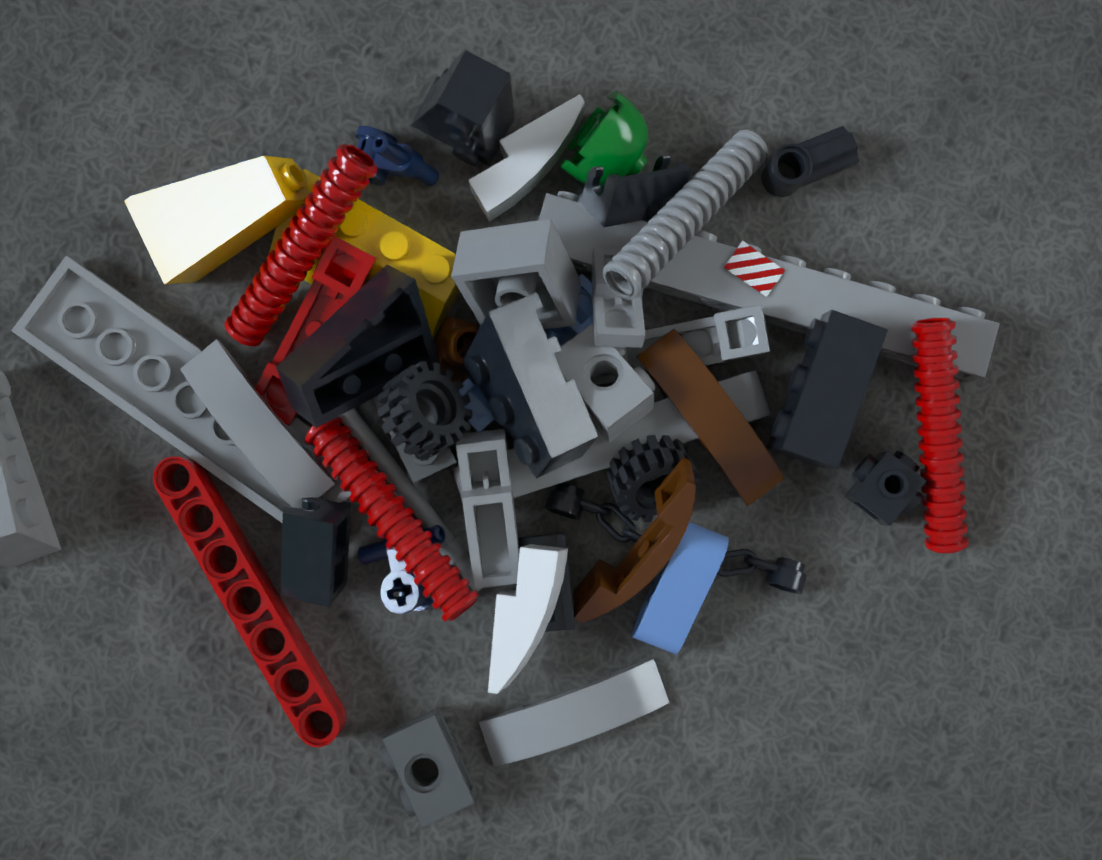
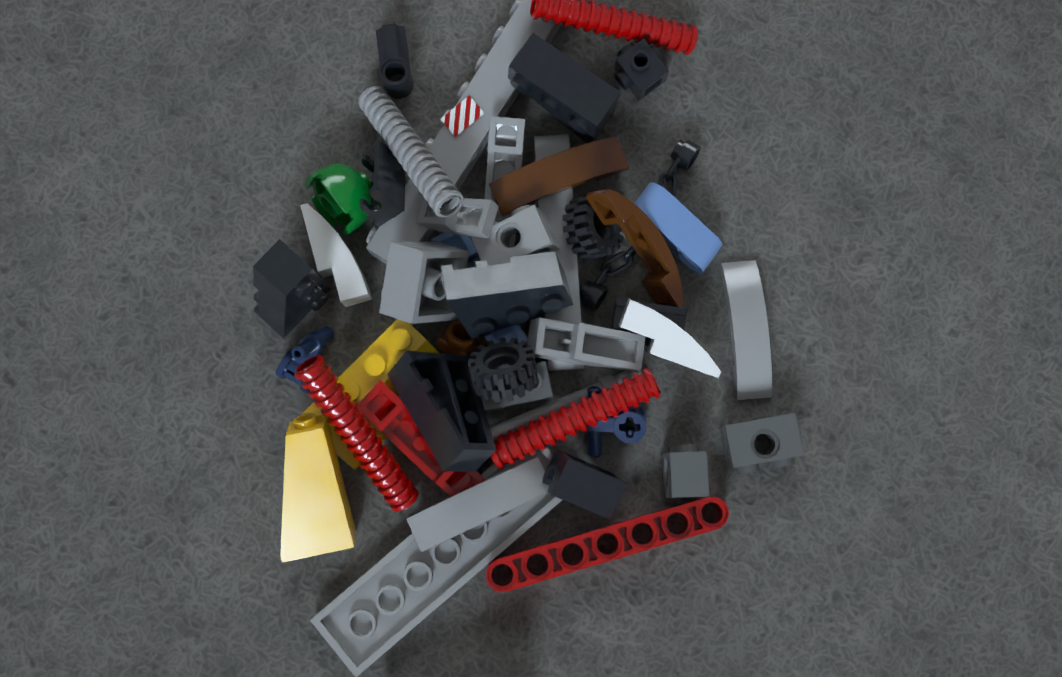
camera: 75 degrees left, 5 degrees down
none -> dark grey brick [661,445,709,498]

